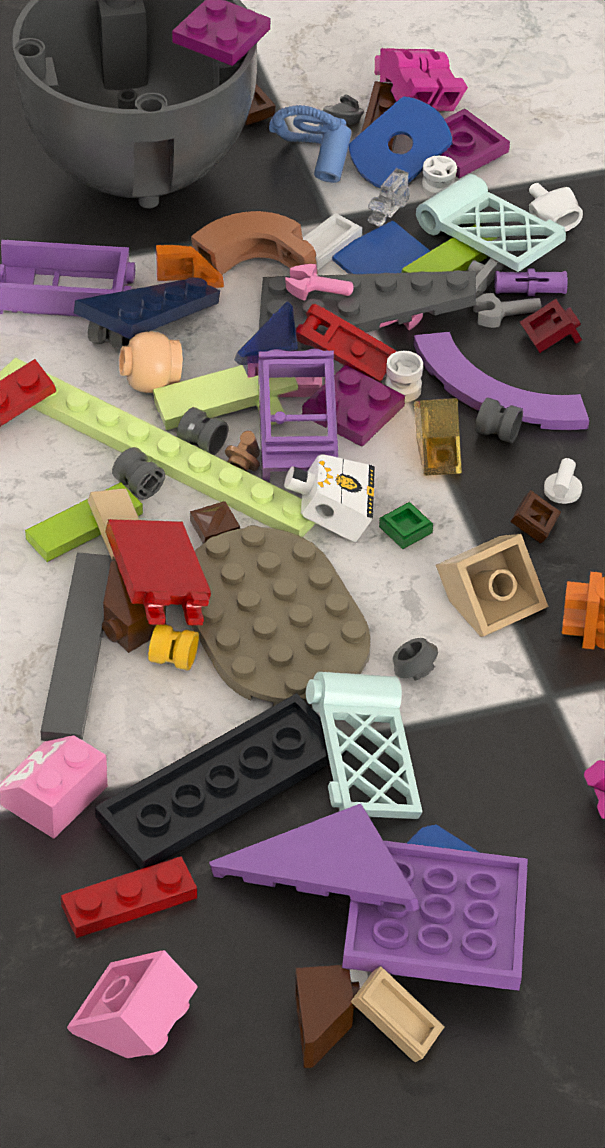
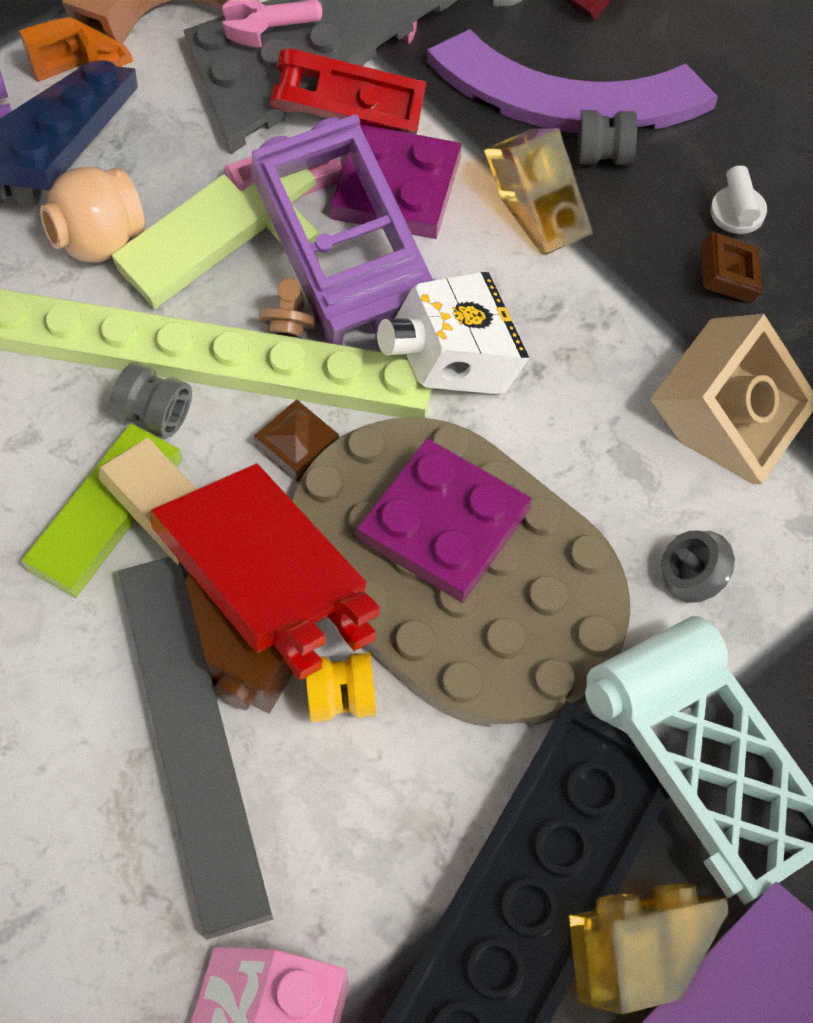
camera: 20 degrees left, 15 degrees up
dark grey wheel [177,407,229,455] -> none
clear blue slope [234,301,298,365] -> none
green tile [379,502,433,549] -> none
white wheel [385,351,423,402] -> none
none -> magenta plate [357,438,532,603]
none -> clear yellow slope [569,883,728,1014]

